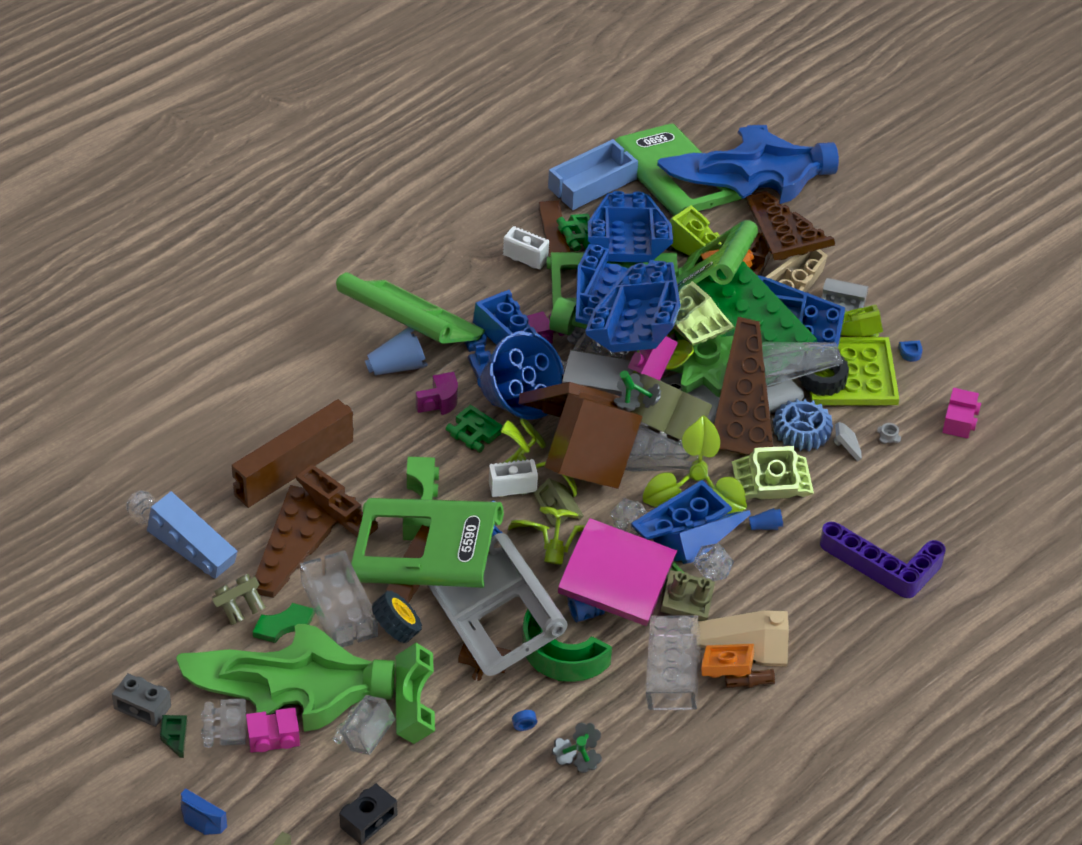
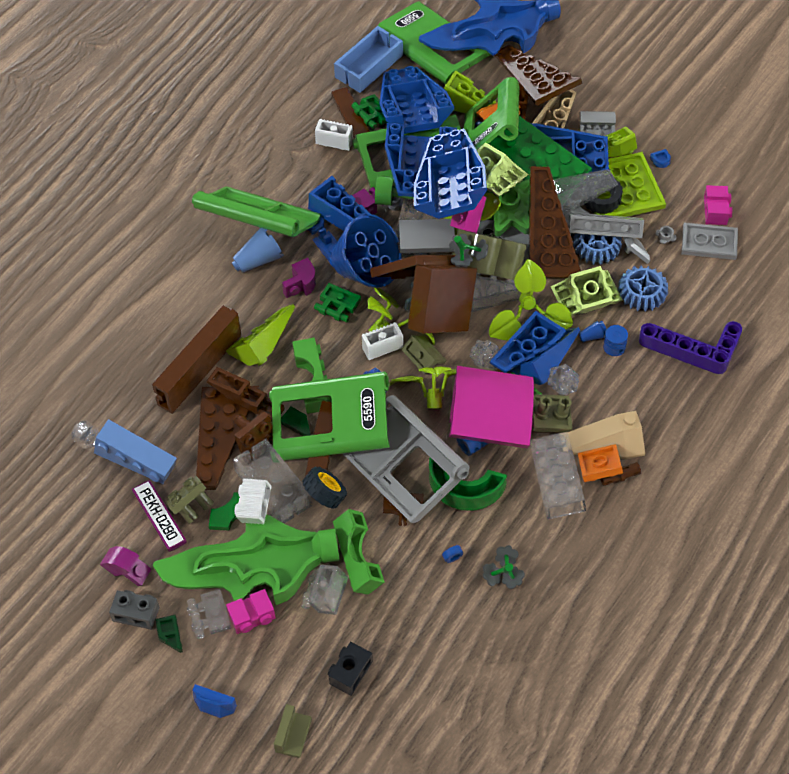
camera: 10 degrees left, 10 degrees up
none -> magenta brick [100,546,152,586]
none -> tile [132,480,187,552]
none -> lime wedge [226,304,295,366]
none -> reddish brown plate [234,411,273,463]
none -> white brick [235,479,271,525]
none -> dark green tile [281,406,311,436]
none -> light grey fence [569,212,644,238]
none -> blue piece [603,325,628,356]
none -> medium blue gear [618,265,668,312]
none -> light grey tile [681,223,738,260]

